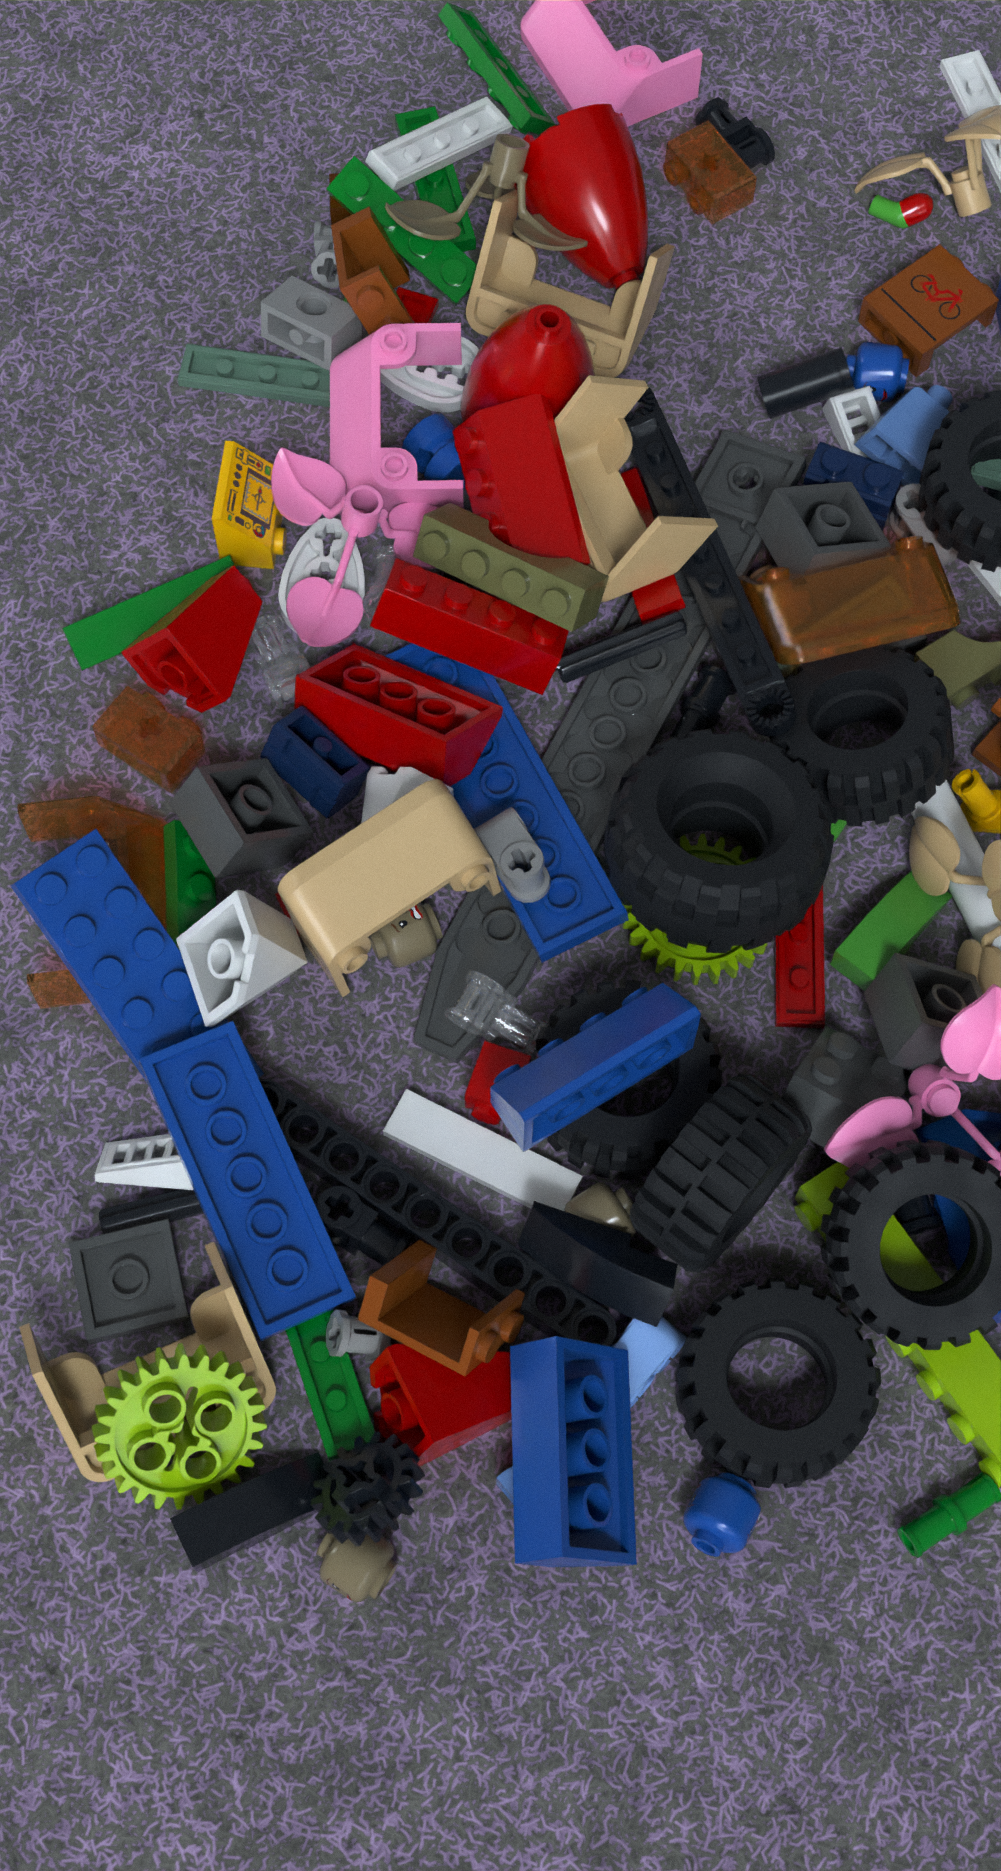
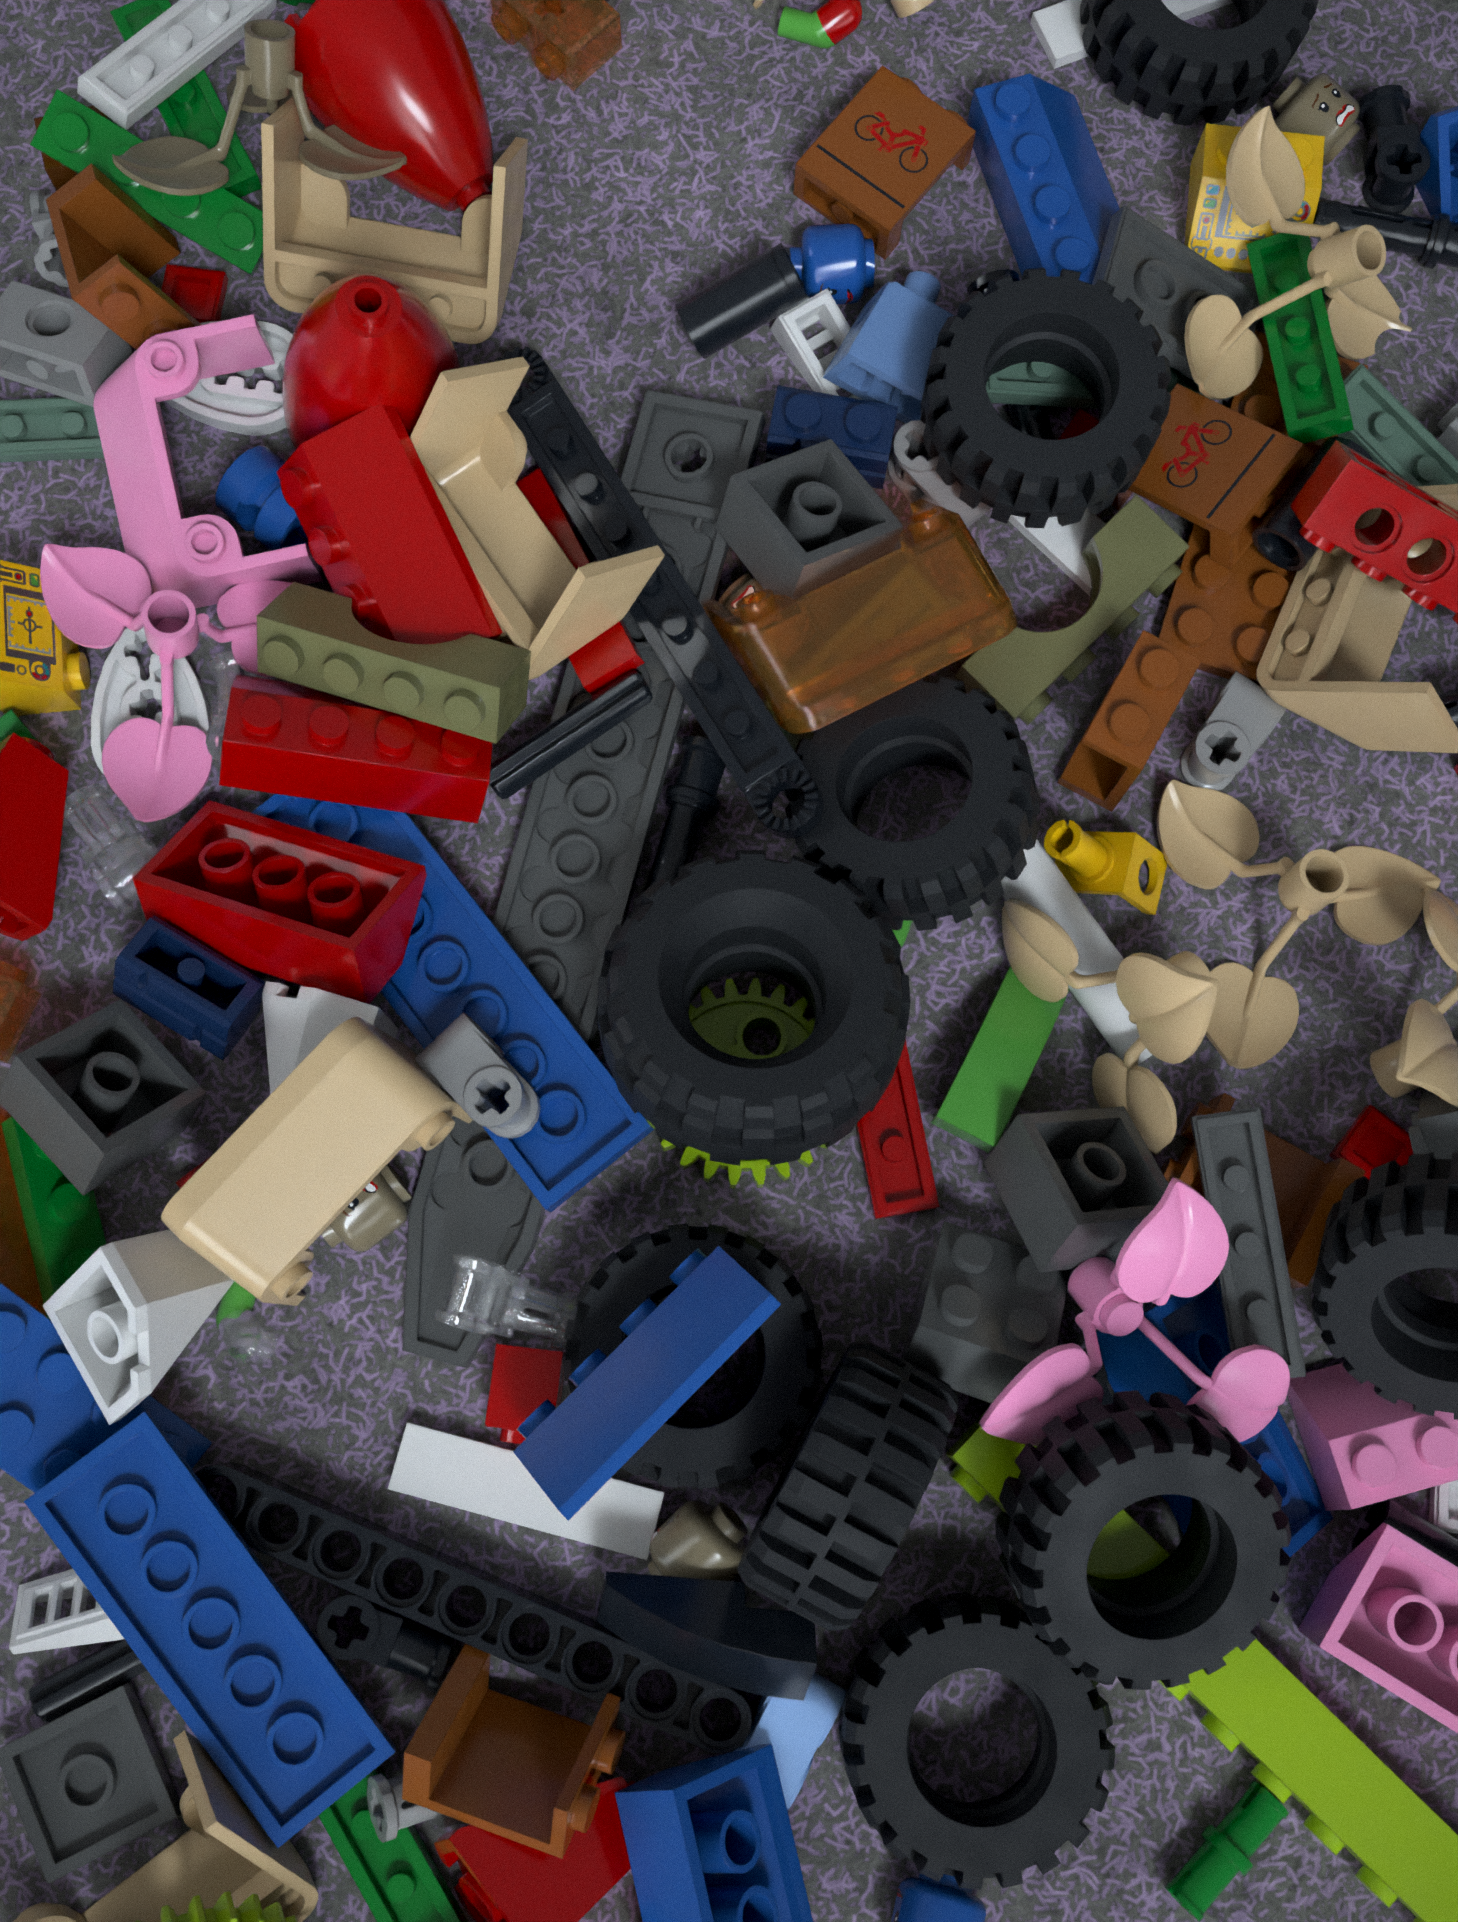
camera: 15 degrees left, 10 degrees up
none -> clear arm [216,1281,277,1364]

